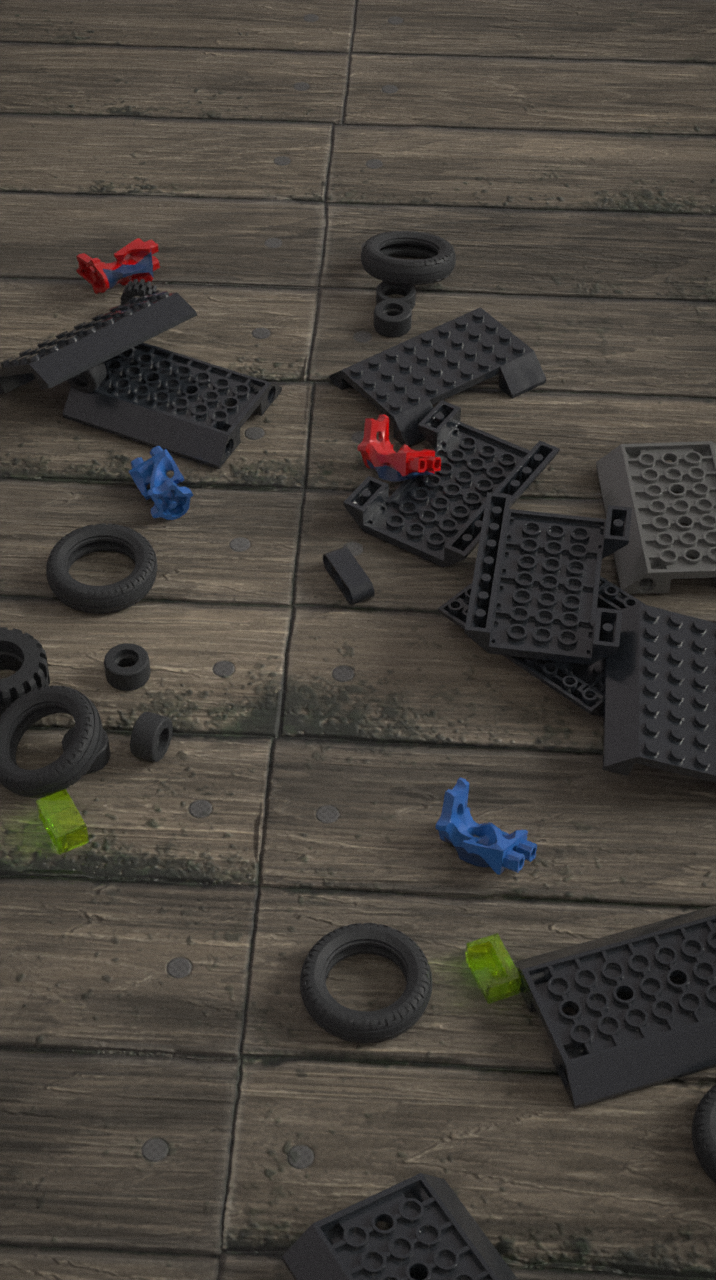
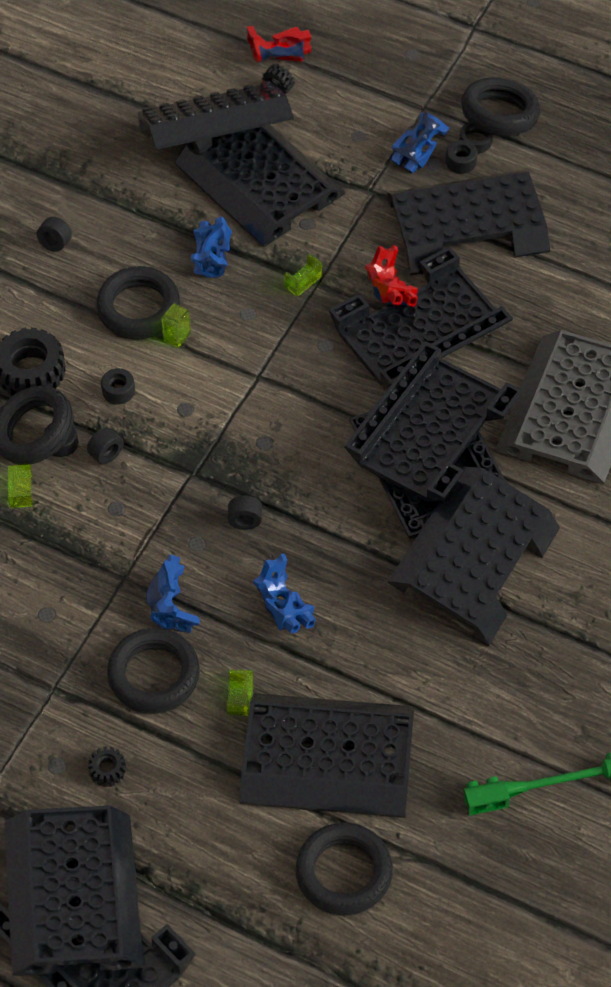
camera: 25 degrees right, 10 degrees up
black beam [322,547,375,605] -> none
none -> black tyre [88,746,126,787]
none -> blue hips [146,555,200,633]
none -> clear neon green panel [161,304,191,348]
none -> black tyre [228,496,262,530]
none -> clear neon green panel [284,254,322,297]
none -> blue hips [391,112,450,173]

